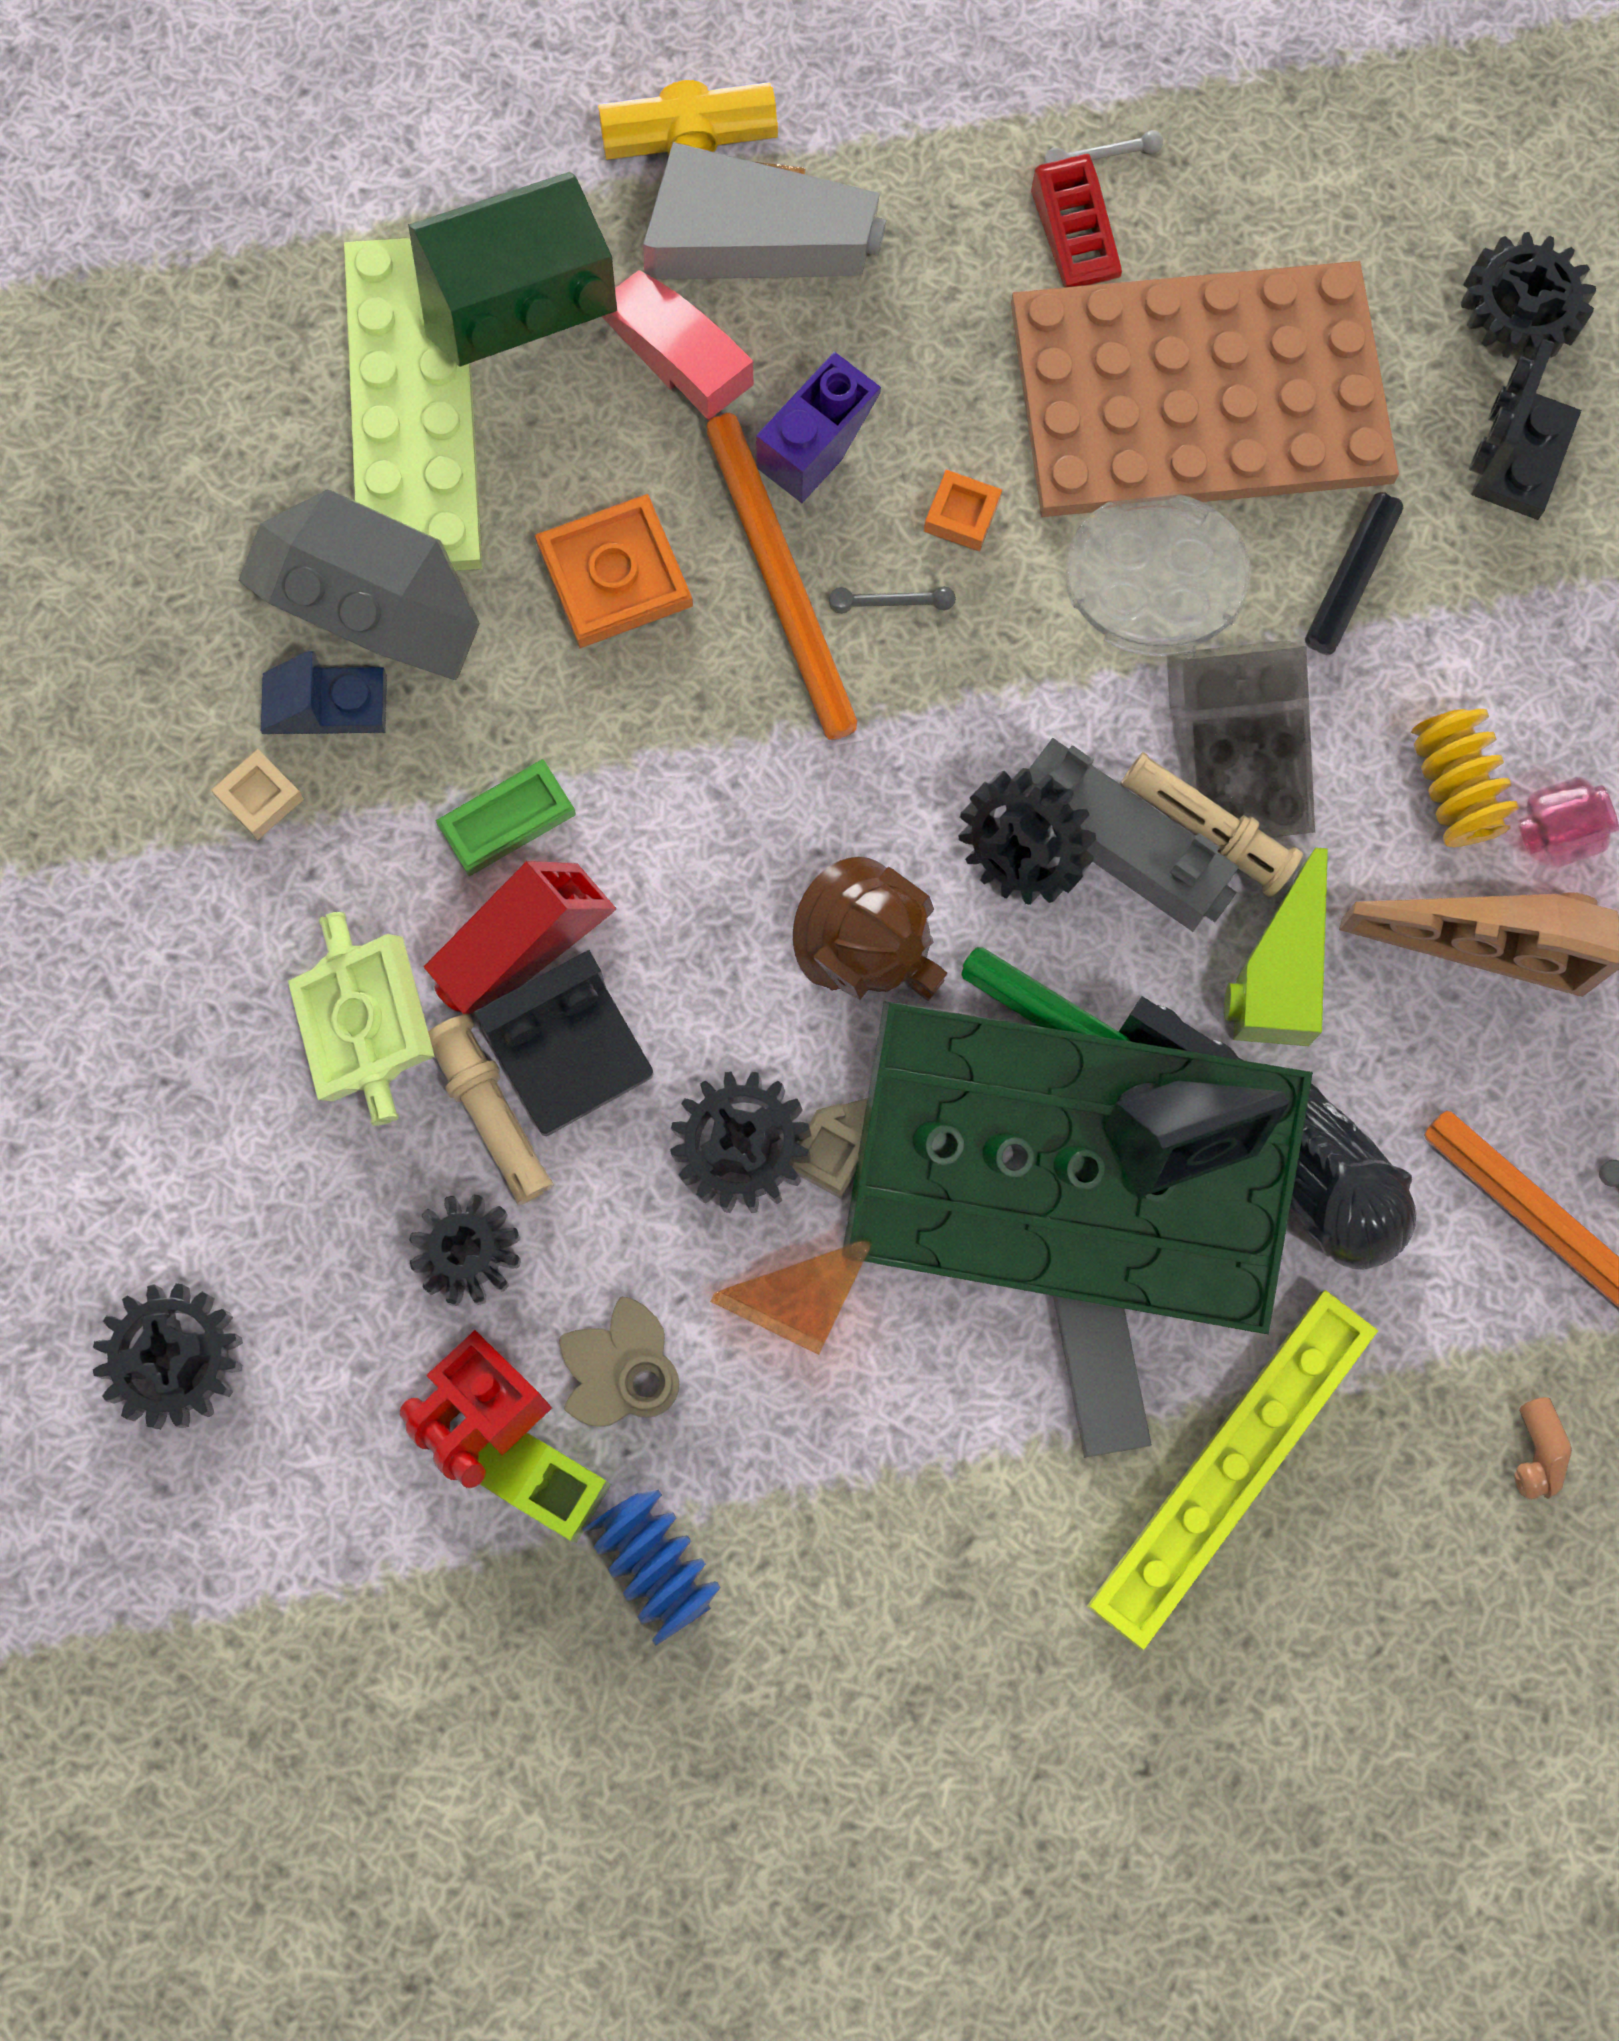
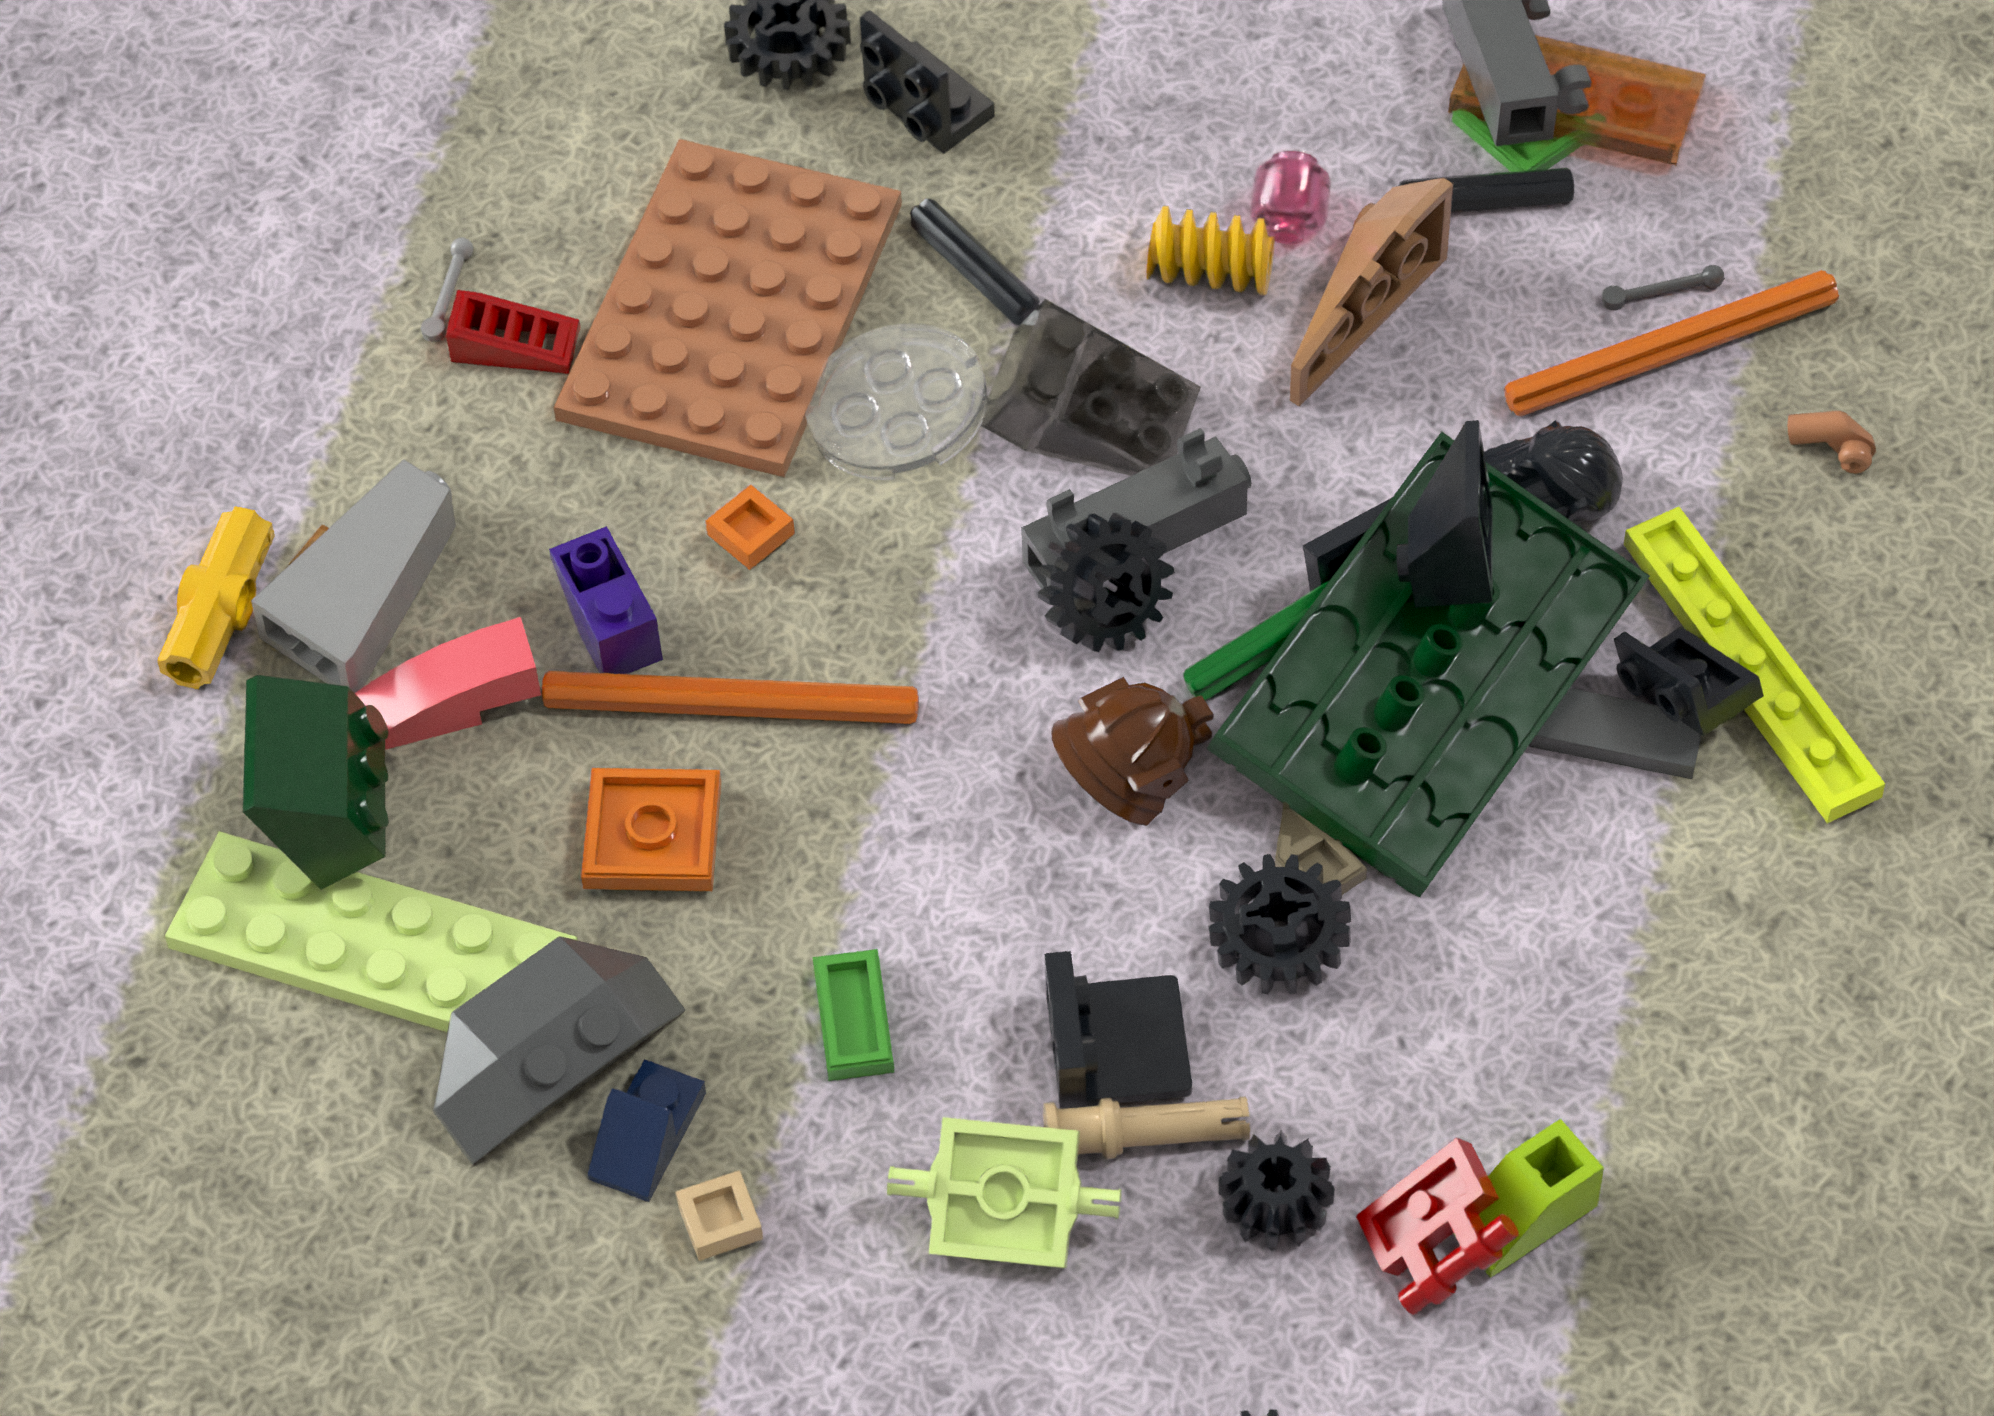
camera: 60 degrees left, 20 degrees down
red slope [423,861,617,1014] -> none
dark tan plate [559,1296,680,1427] -> none
blue piece [583,1489,721,1646] -> none
clear orange tile [710,1240,872,1355] -> none
dark grey hinge [829,586,956,614] -> none
tan pin [1120,752,1303,898] -> none
lime slope [1224,847,1328,1047] -> none
none -> black bracket [1614,626,1764,736]

